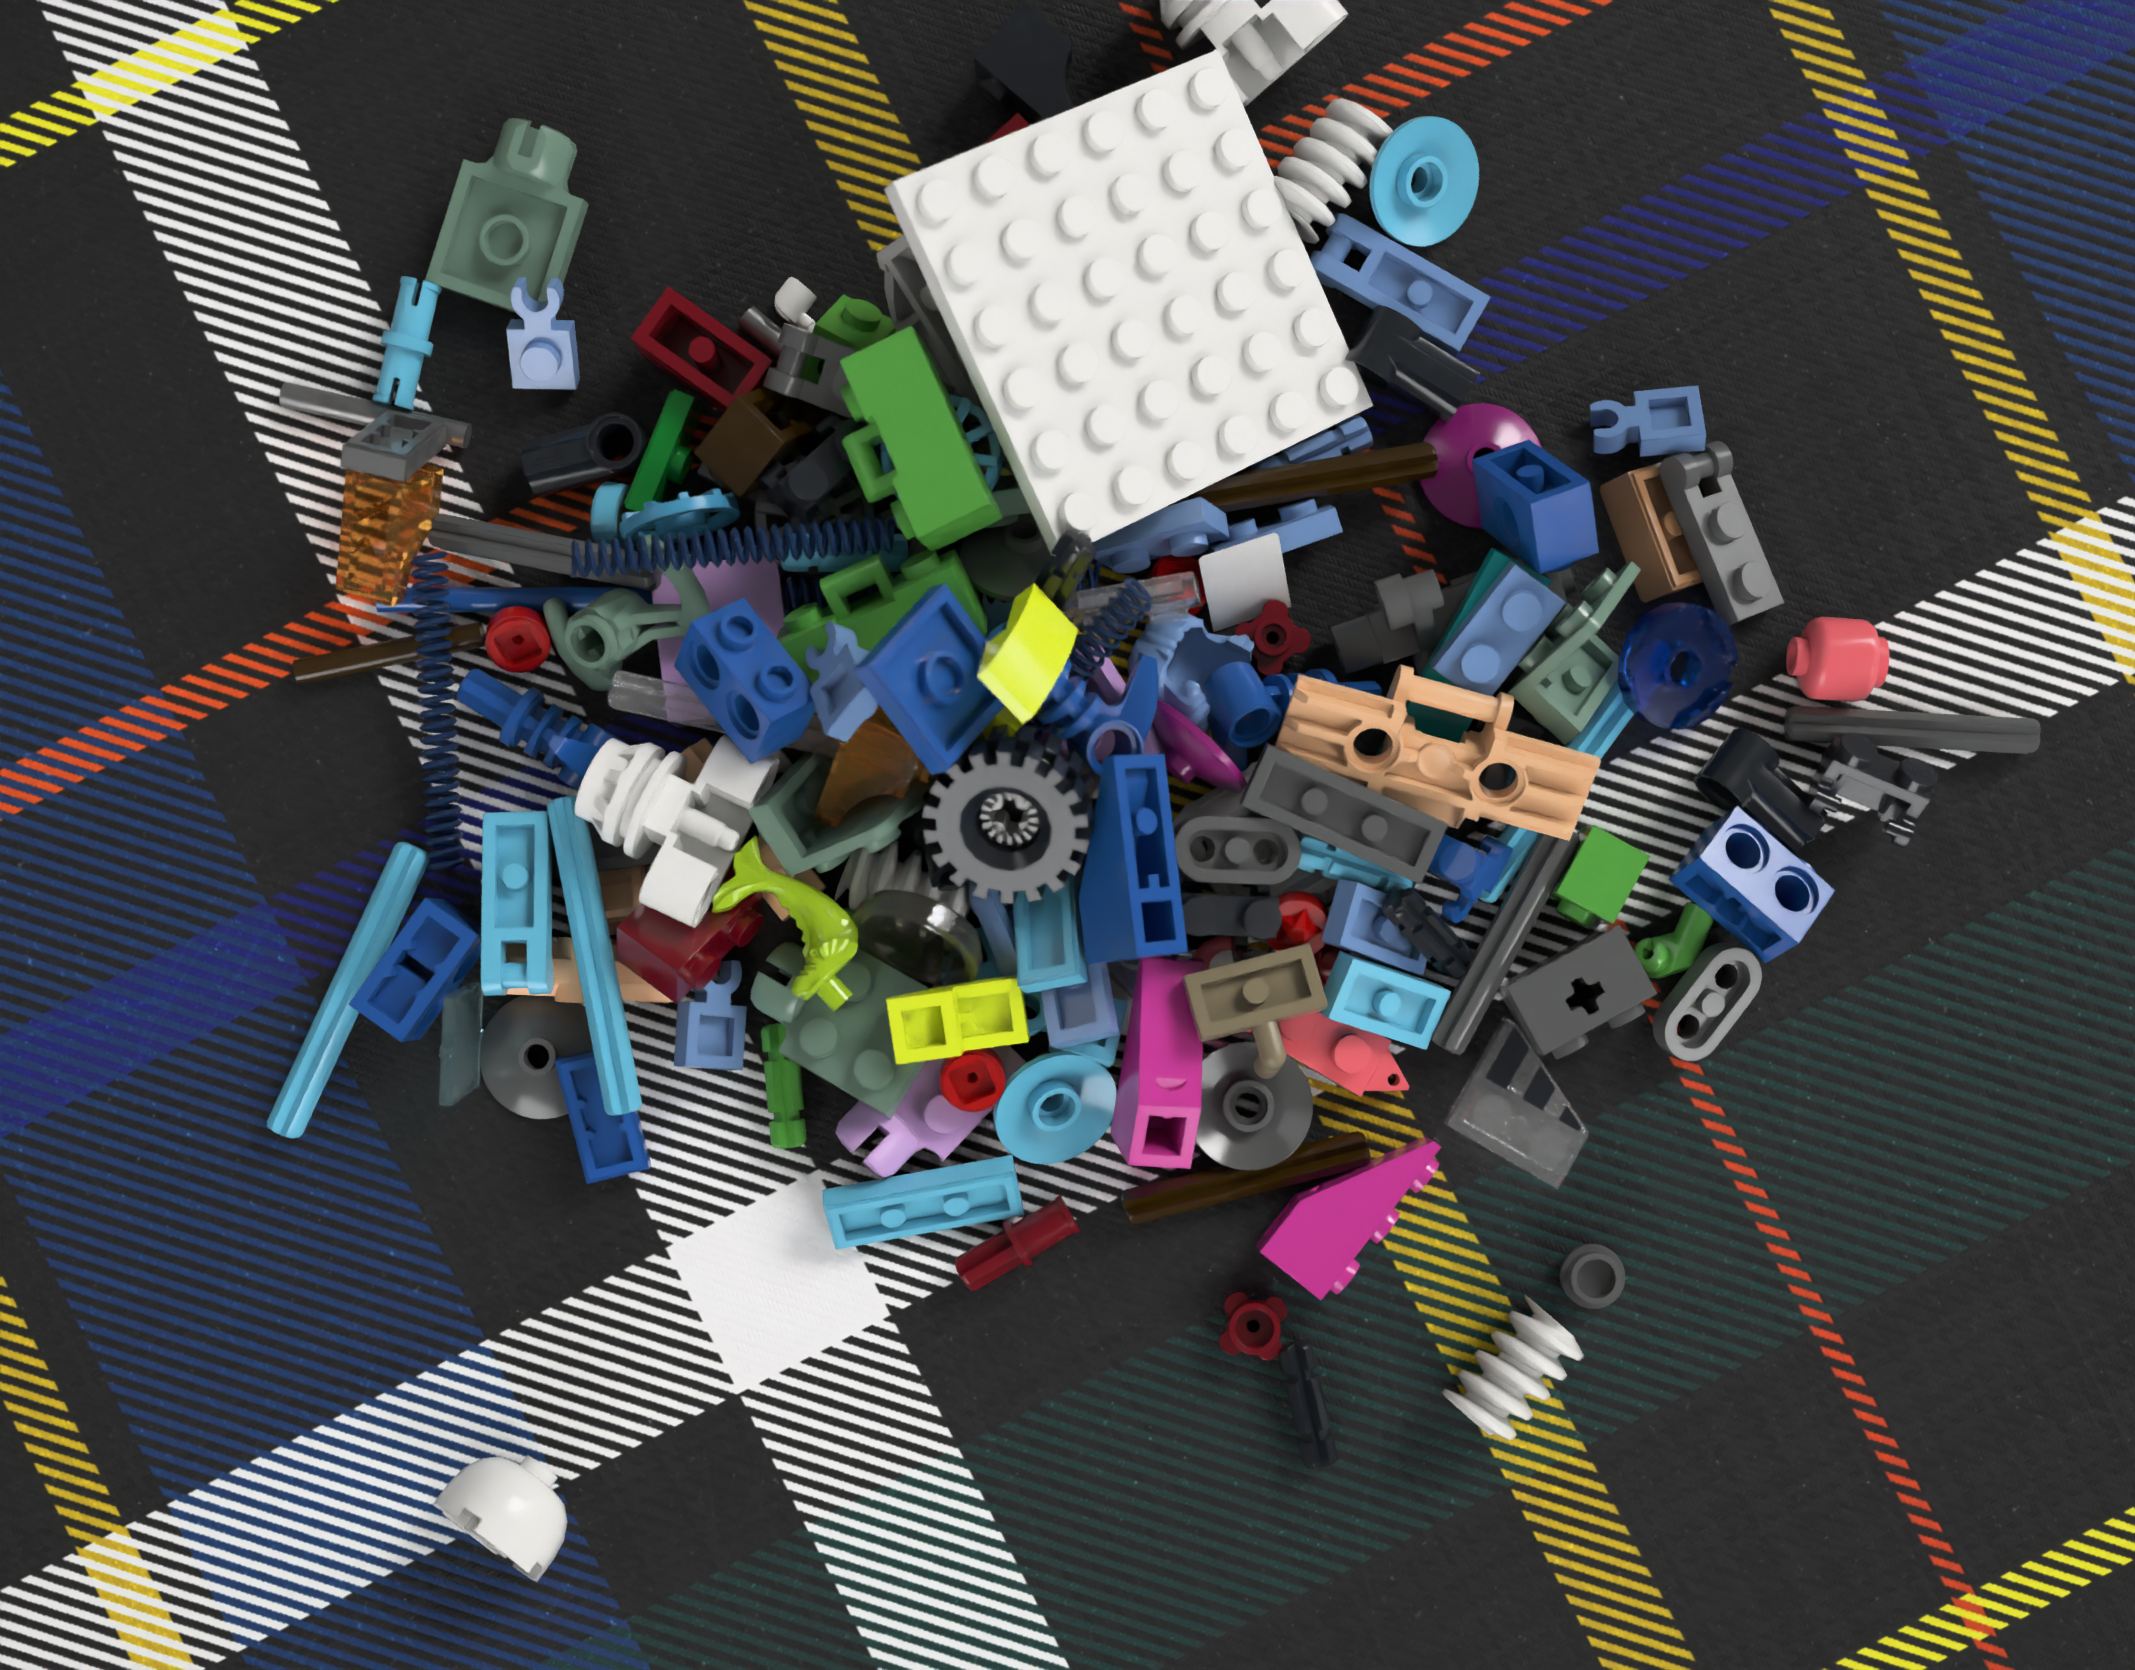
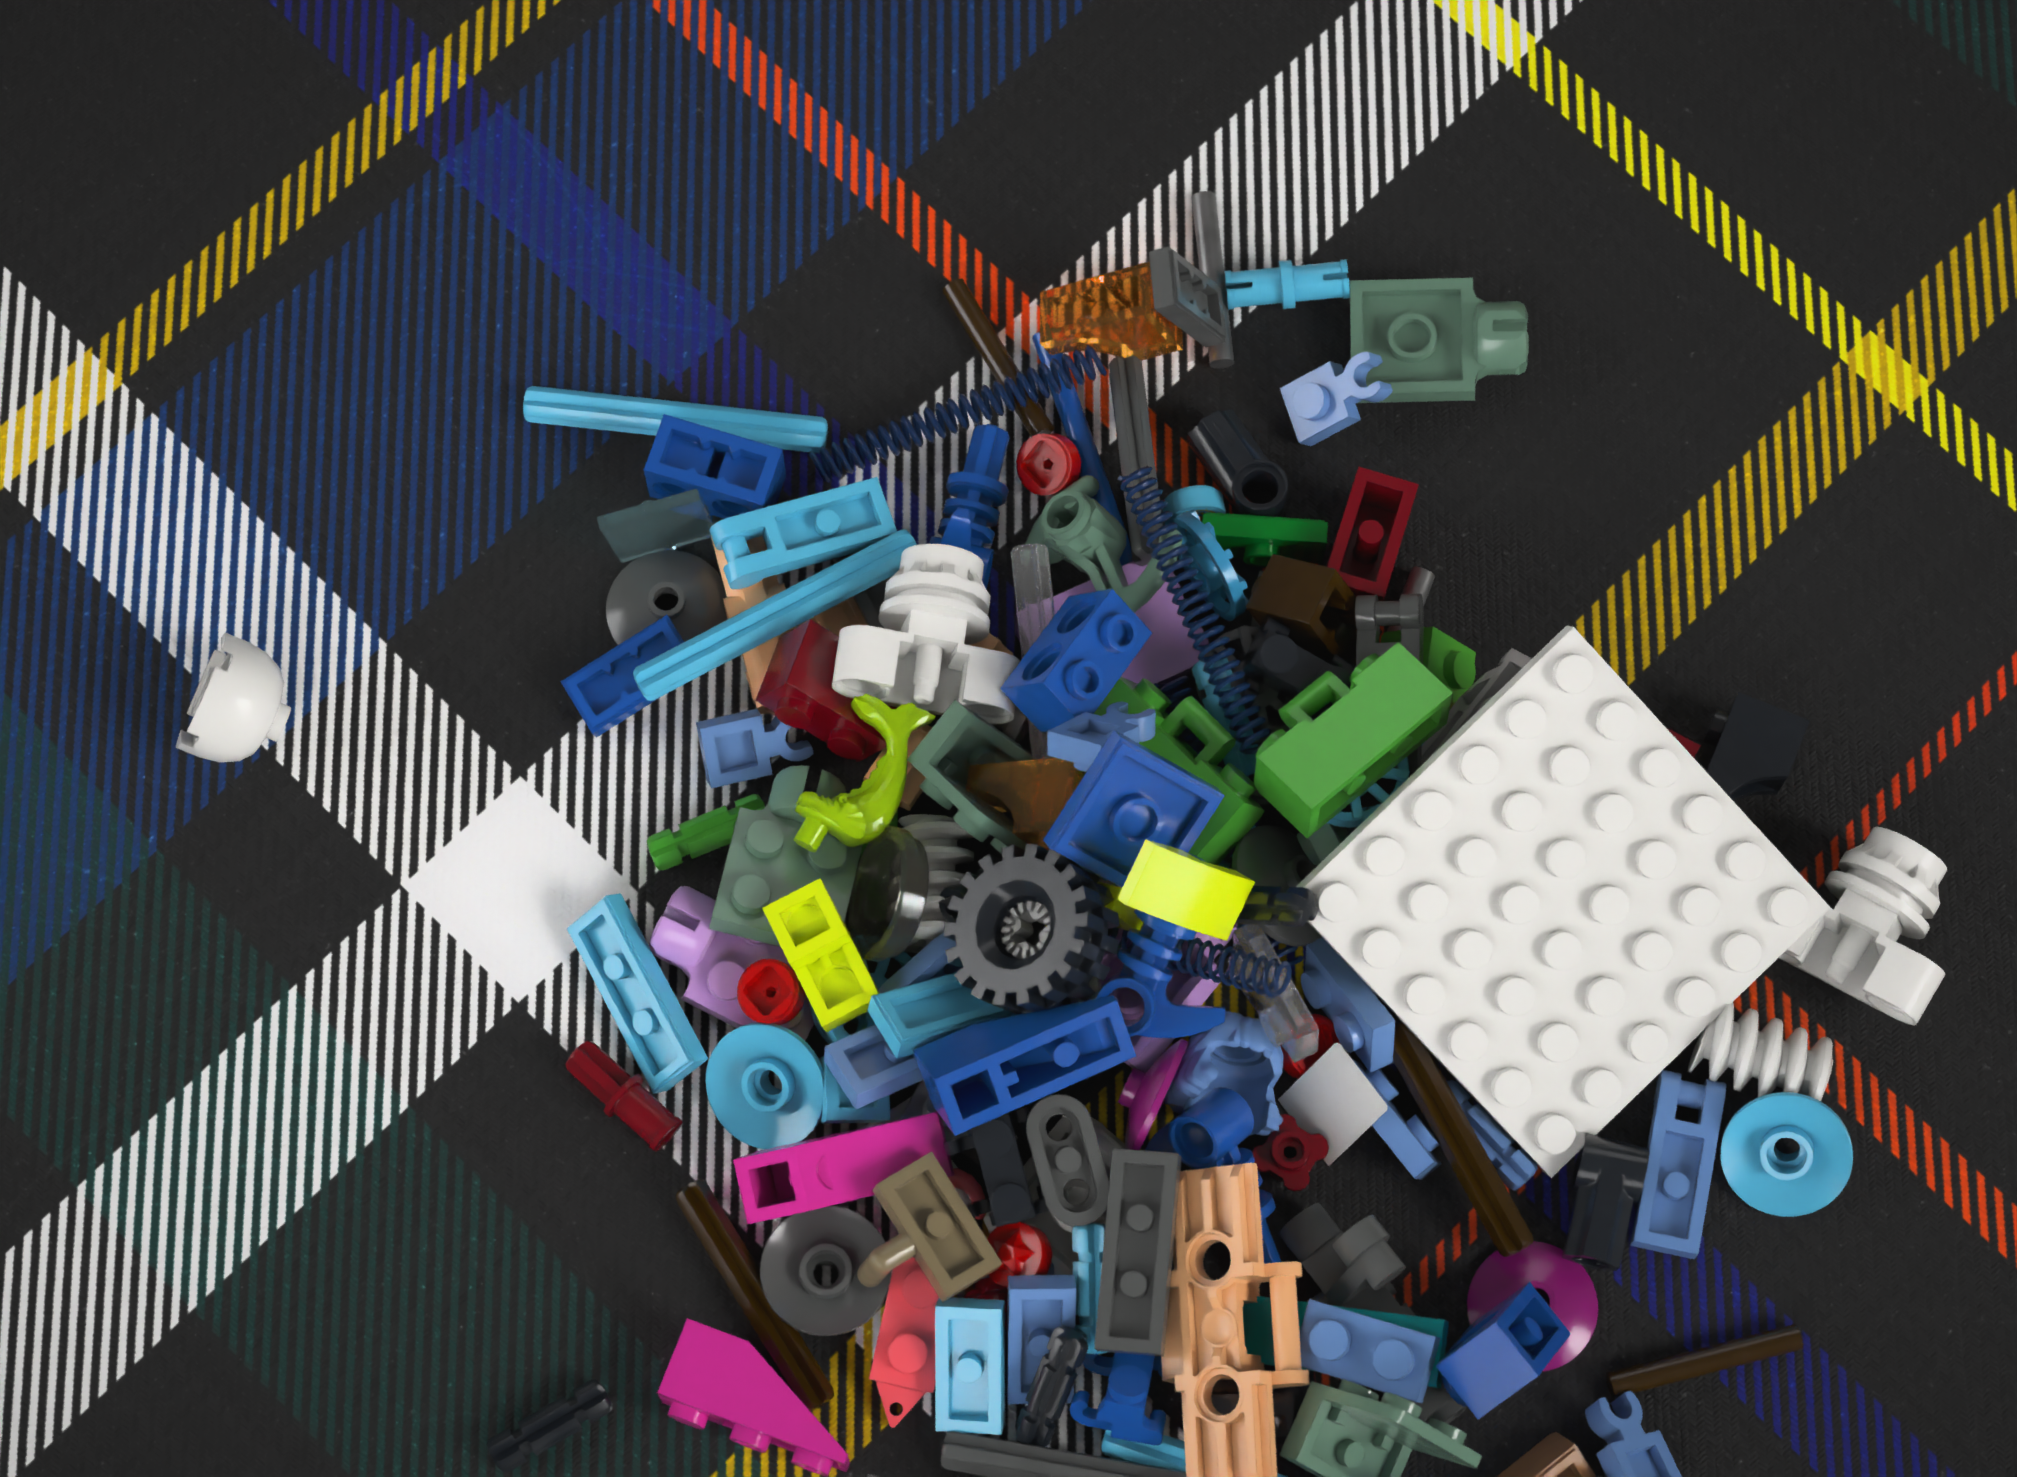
camera: 70 degrees right, 15 degrees down
white hand [775,277,817,332] -> none
dark red plate [1219,1291,1287,1360] -> none
none -> dark brown bar [1606,1324,1803,1398]

